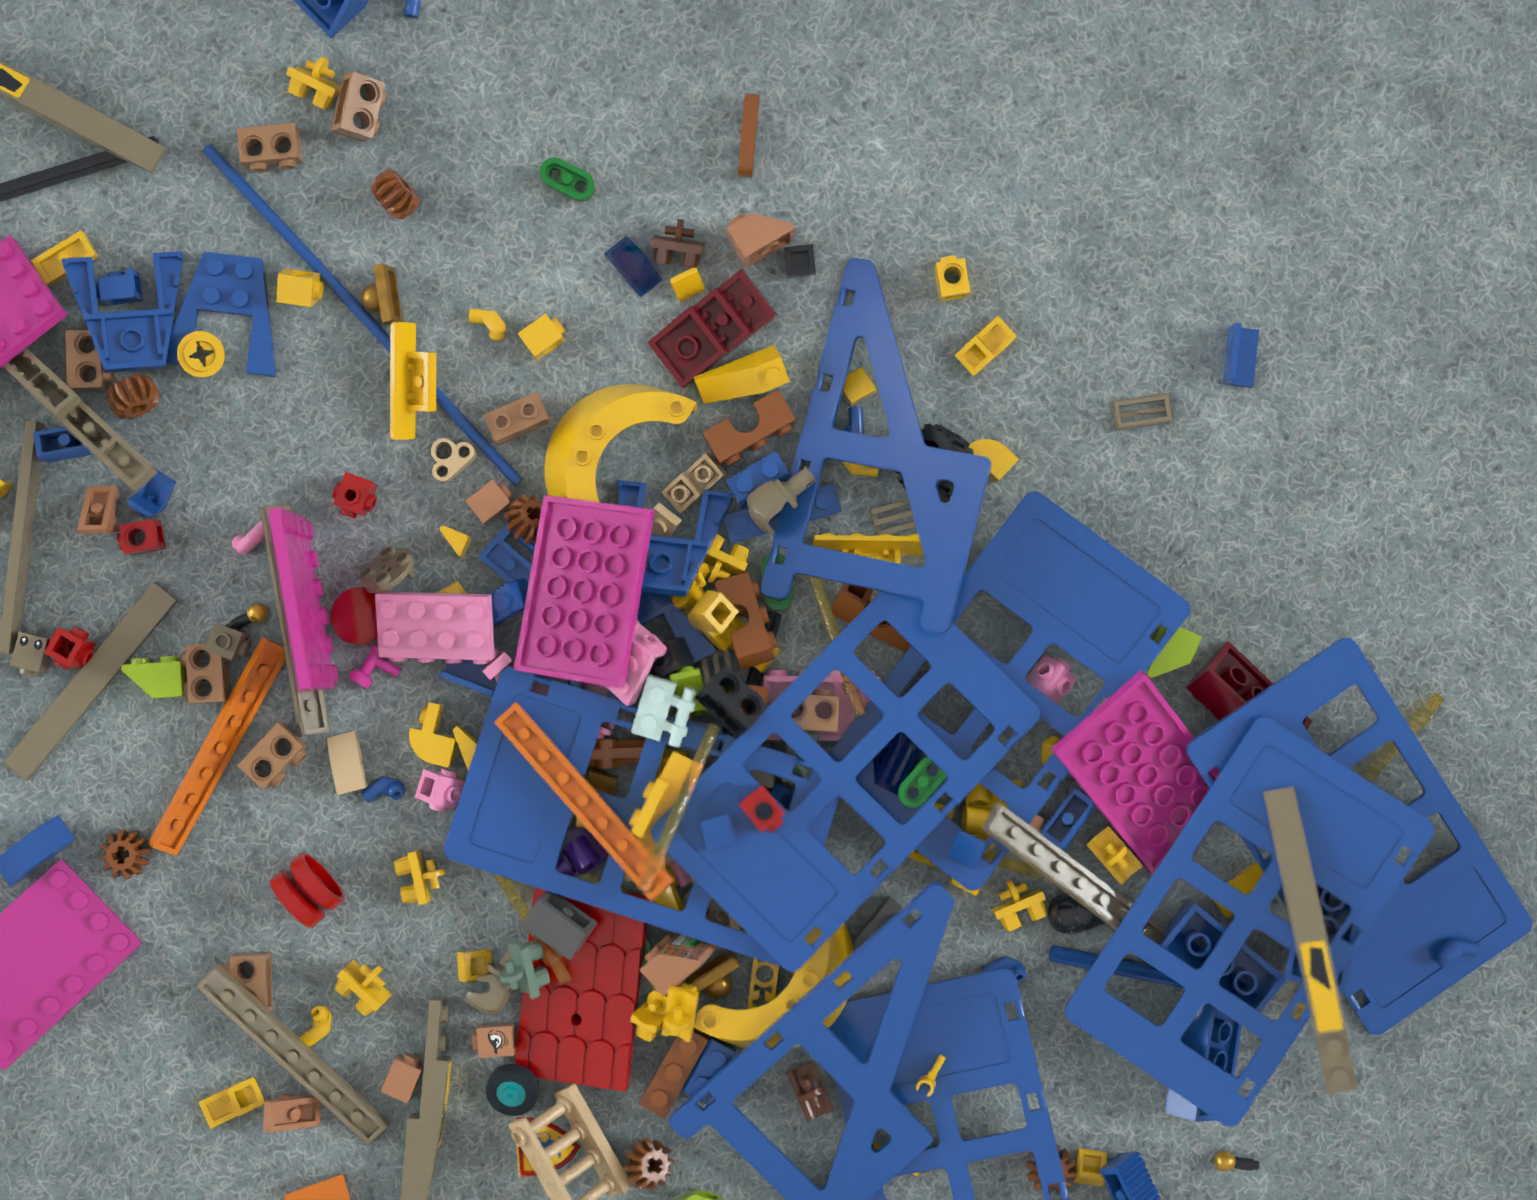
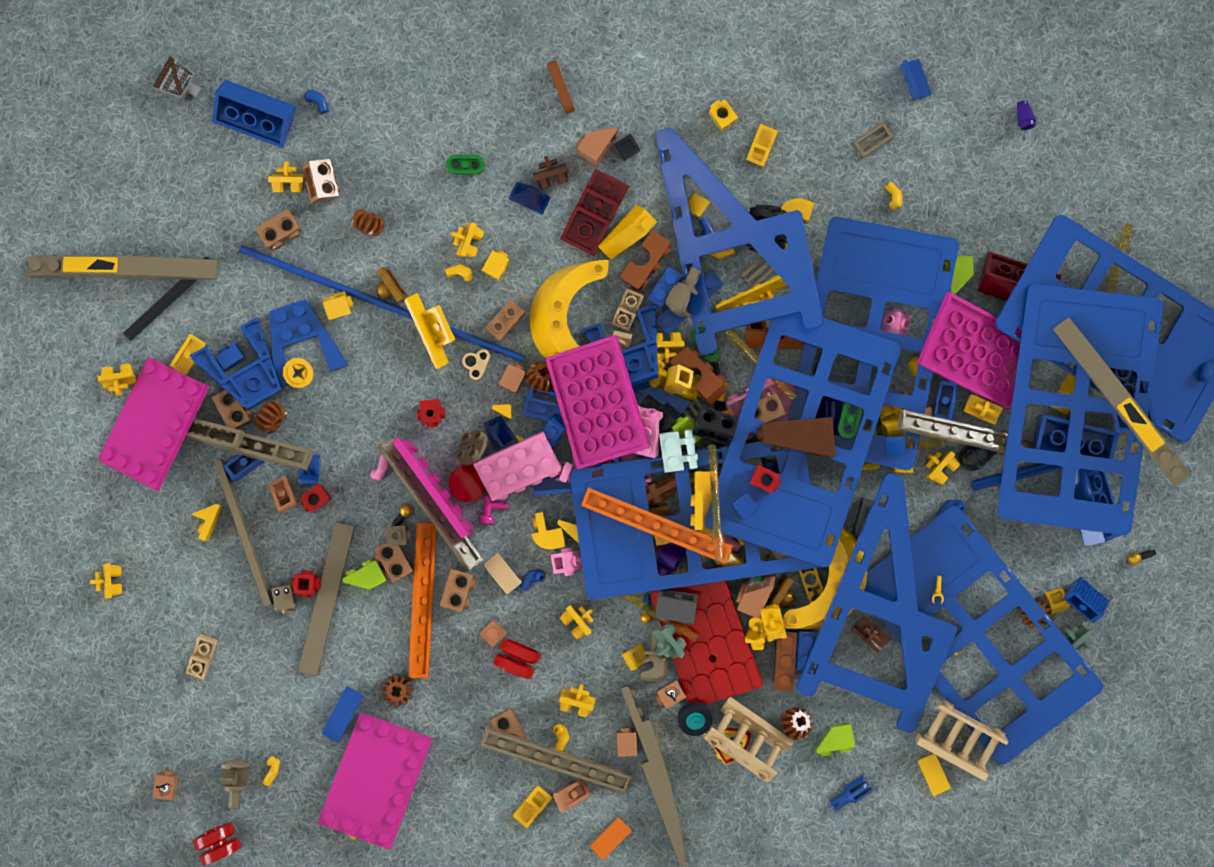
camera: 20 degrees left, 0 degrees up
yellow slope [670,267,705,303] -> none
none -> yellow hips [450,222,484,257]
none -> nougat brick [479,619,507,648]
none -> clear blue slope [484,416,519,451]
none -> pearl gold piece [640,594,653,624]
none -> reddish brown slope [757,417,836,458]
none -> yellow arm [884,181,903,210]
none -> dark purple cone [1017,100,1037,130]

